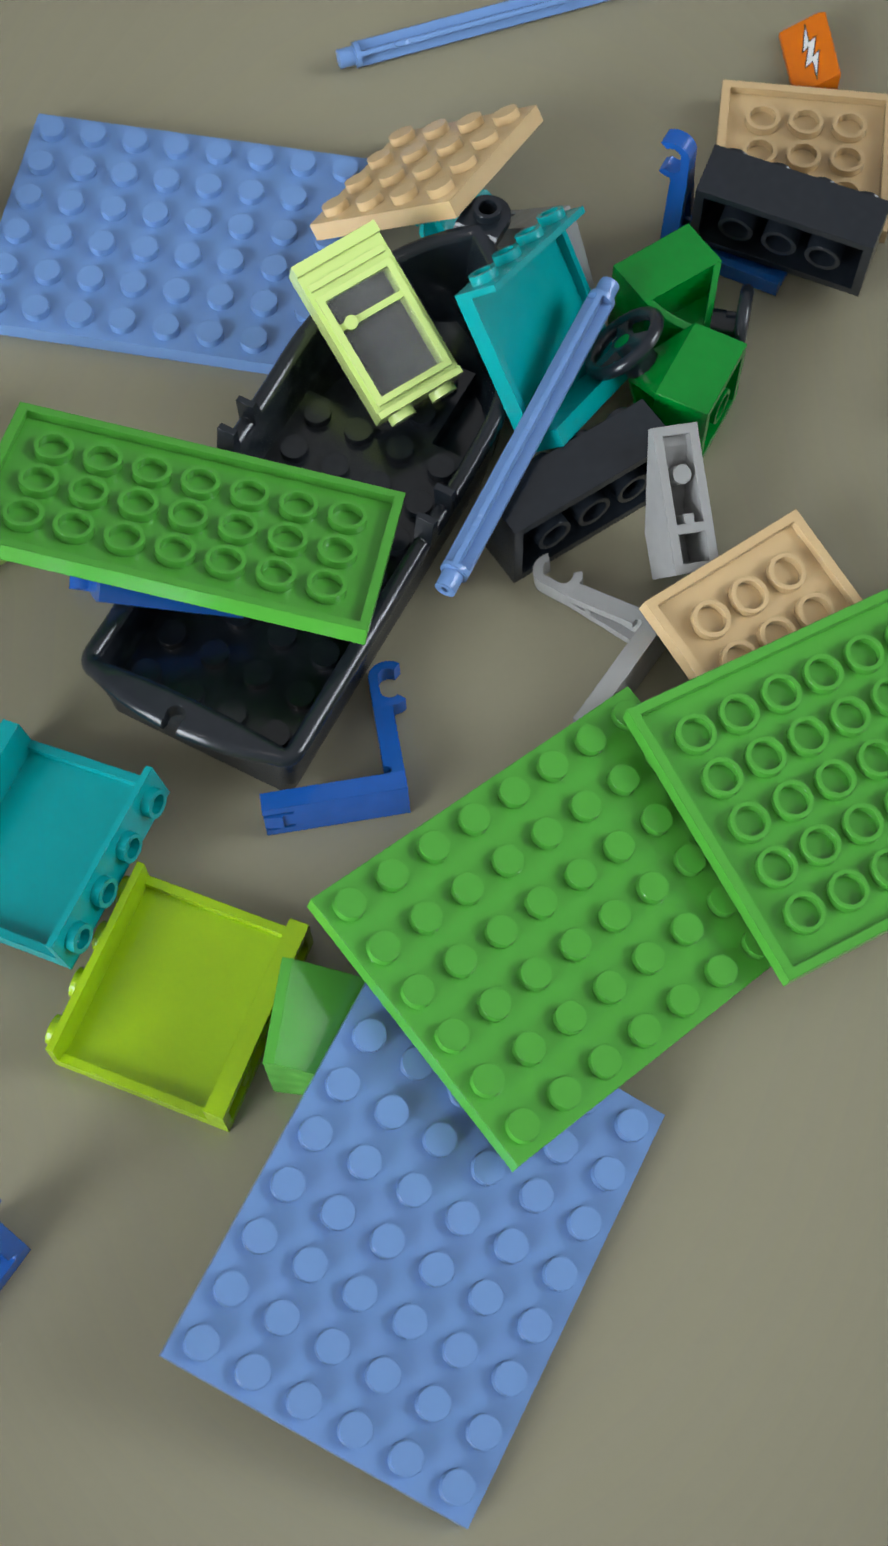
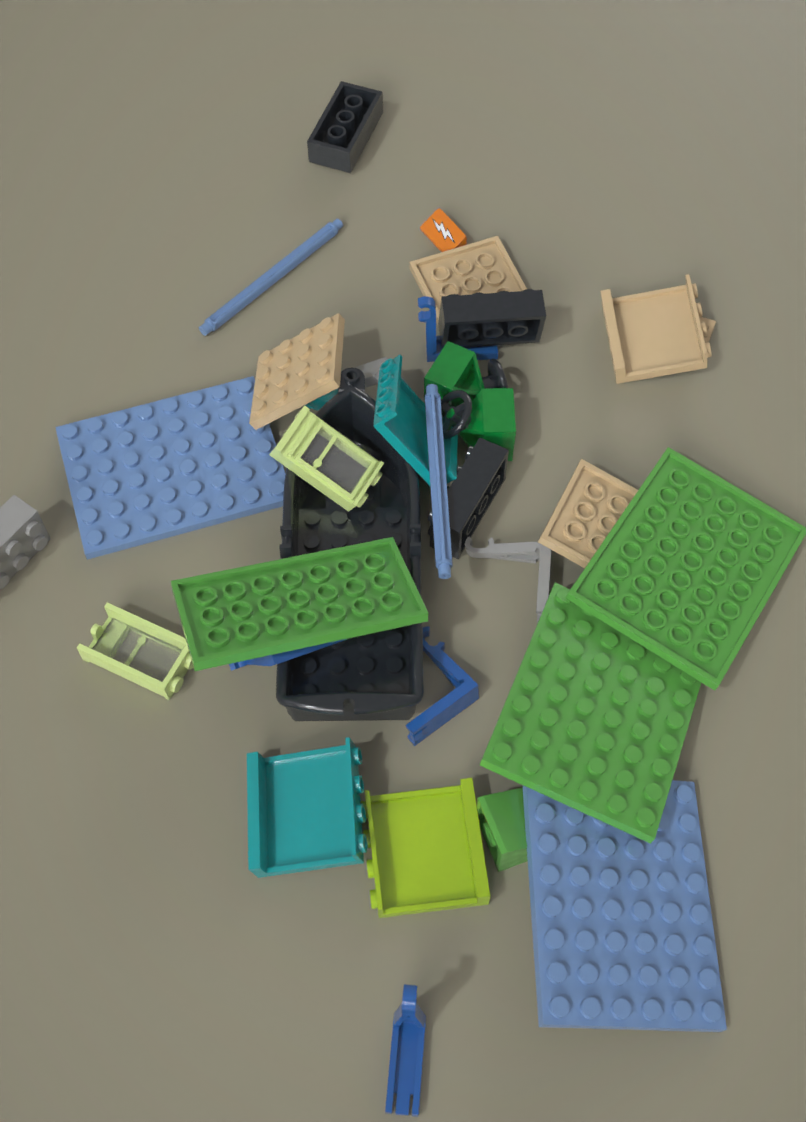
camera: 30 degrees left, 5 degrees down
light grey slope [645,422,718,580] -> none

